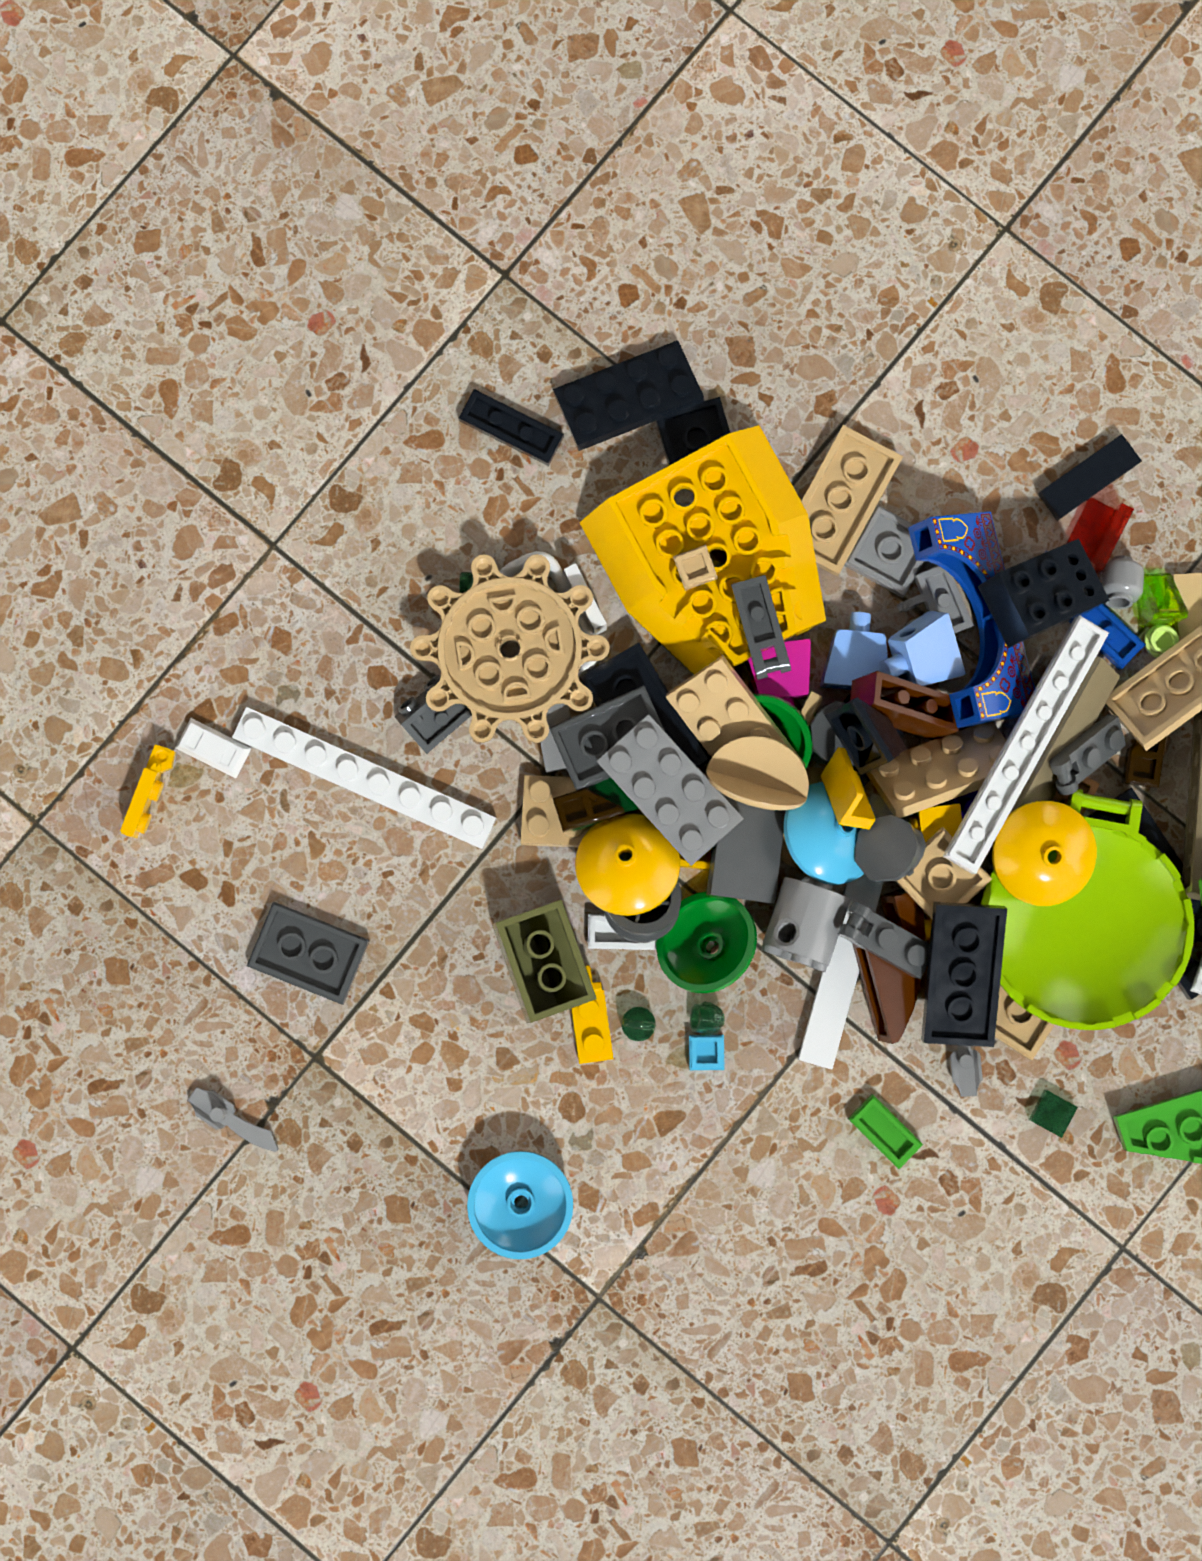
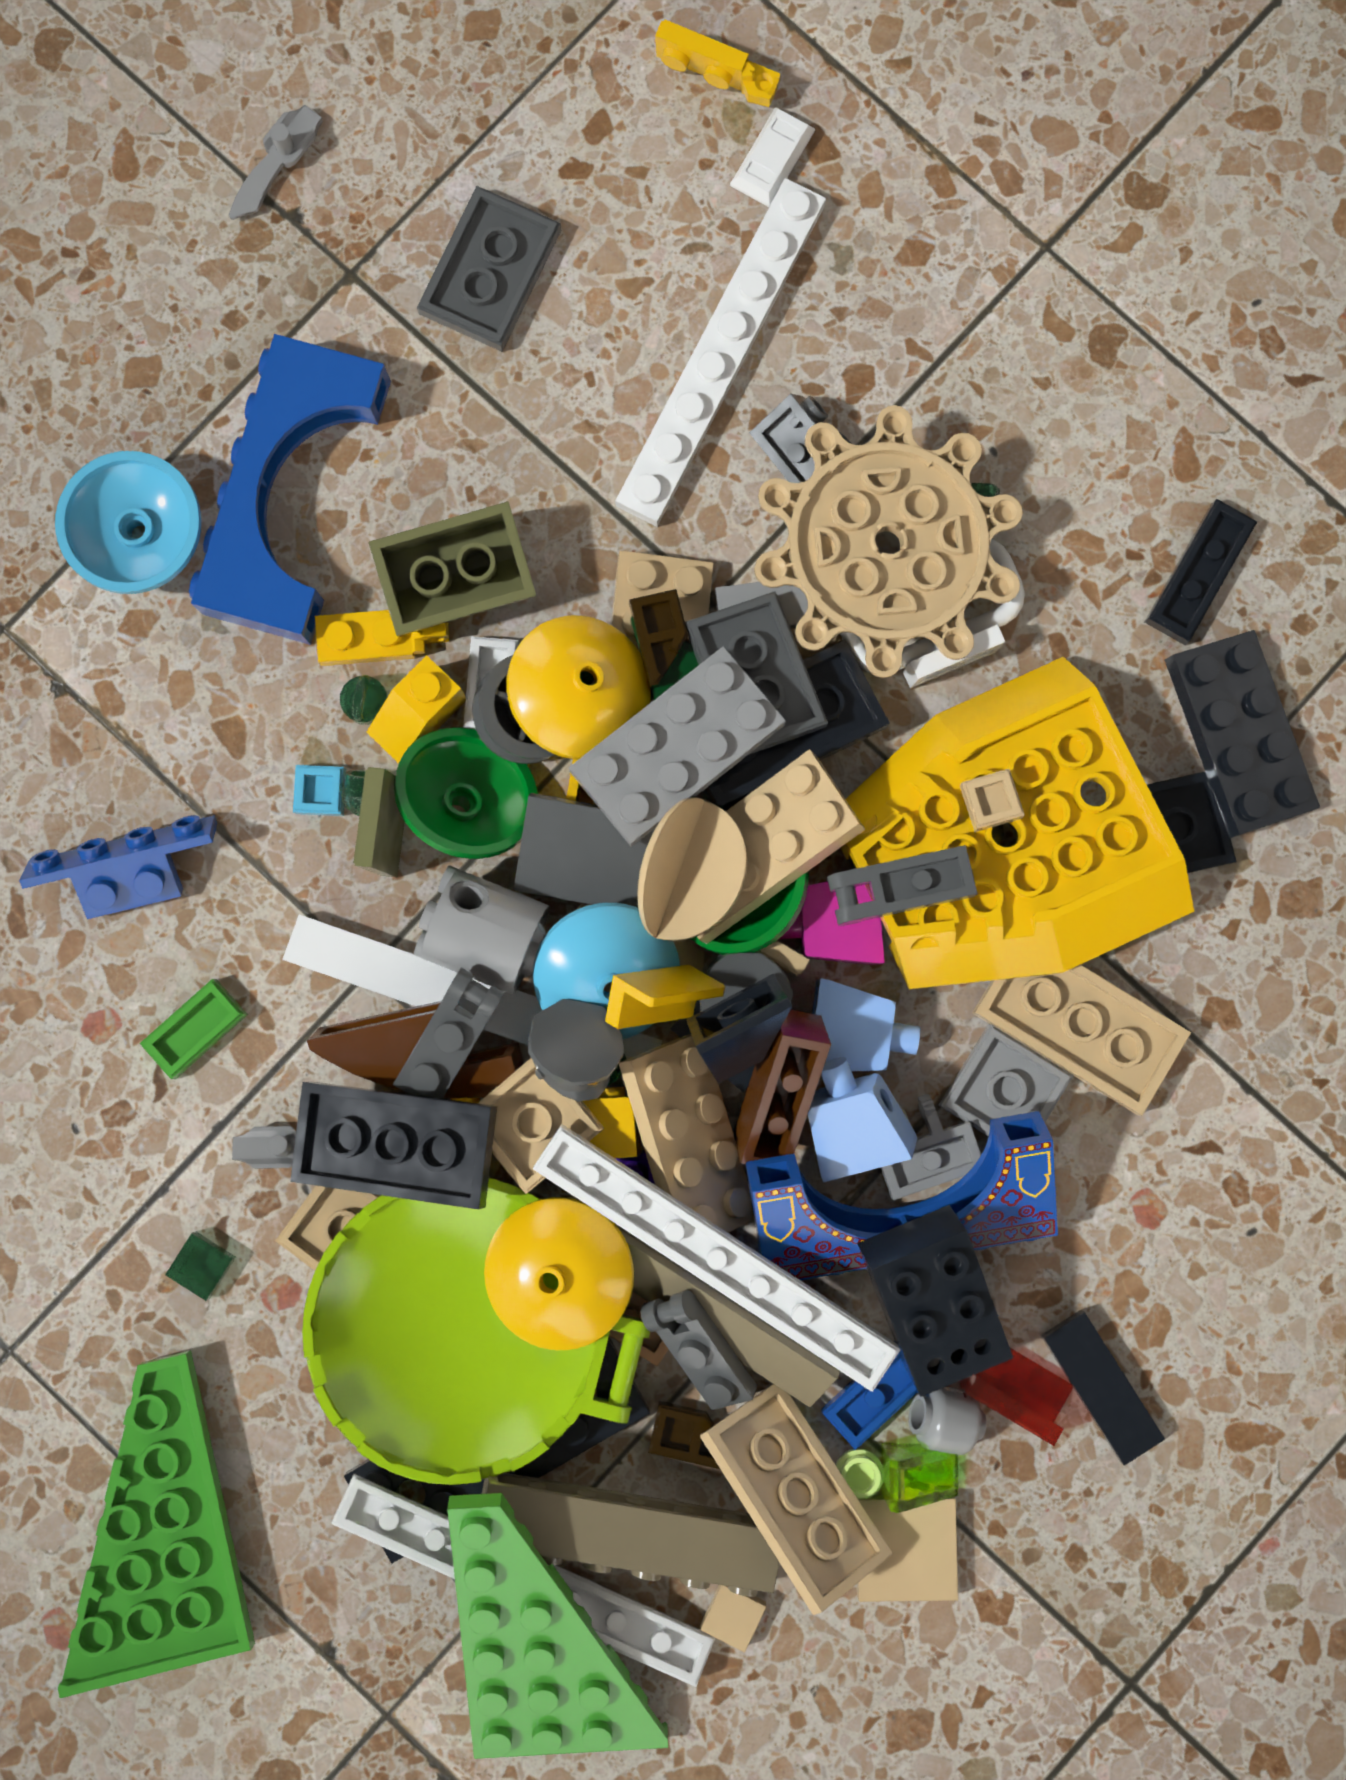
camera: 90 degrees right, 0 degrees up
none -> blue bracket [19,815,218,919]
none -> blue arch [189,334,391,645]
none -> olive tile [353,767,405,878]
none -> yellow slope [366,655,466,764]

